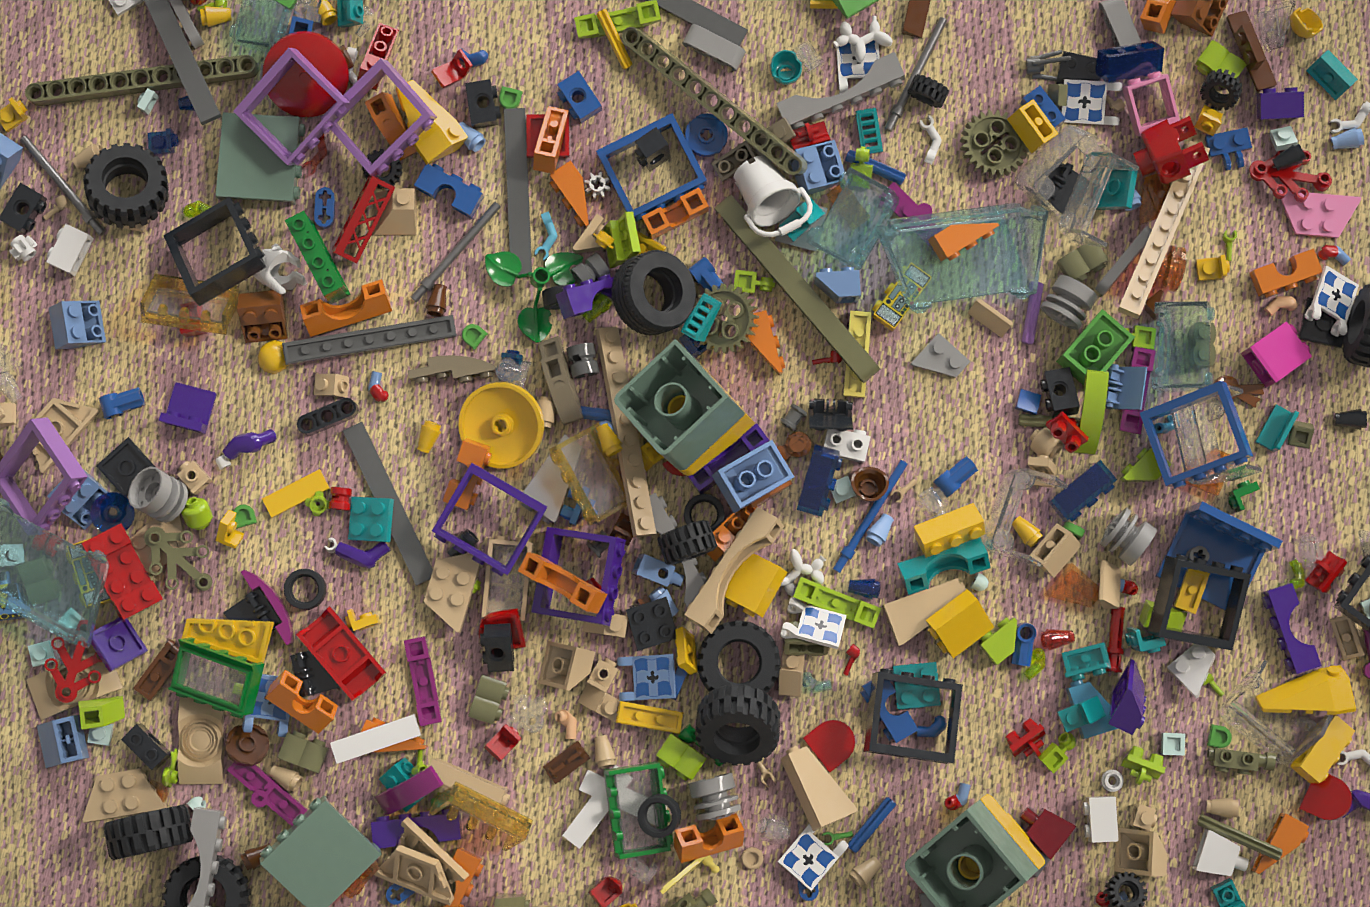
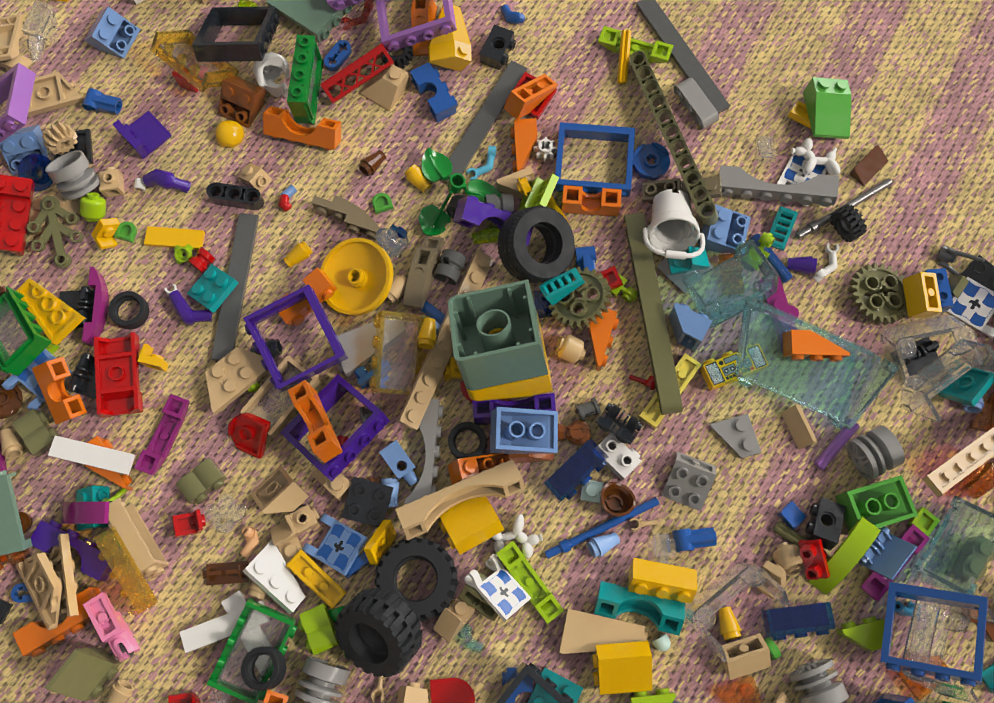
camera: 35 degrees right, 10 degrees down
dark grey tile [282,315,457,365] -> none
flat silver bar [411,202,501,303] -> none
red bracket [431,49,473,88] -> none
light blue cone [459,122,486,152] -> none
black brick [480,623,515,673] -> none
bright green tile [499,86,523,109] -> none
blue brick [556,71,602,124] -> none
reddish brown bracket [610,512,633,546] -> none
black brick [634,127,671,172] -> none
black tyre [657,520,717,565] -> none
teal hair [770,50,802,85] -> none
red hips [790,121,831,150] -> none
red hand [843,644,860,676] -> none
clear blue cone [848,579,881,600] -> none
olive brick [1057,238,1108,282] -> none
light grey beam [1095,226,1152,296] -> none
reddish brown slope [1145,290,1164,321] -> none
none -> tan gear [42,122,78,155]
none -> bright pink plate [83,592,140,661]
none -> white wing [243,540,306,614]
none -> yellow cone [404,165,432,193]
none -> tan head [555,335,586,364]
none -> red plate [597,266,623,290]
none -> light grey bracket [662,451,716,511]
none -> dark purple cone [787,256,817,275]

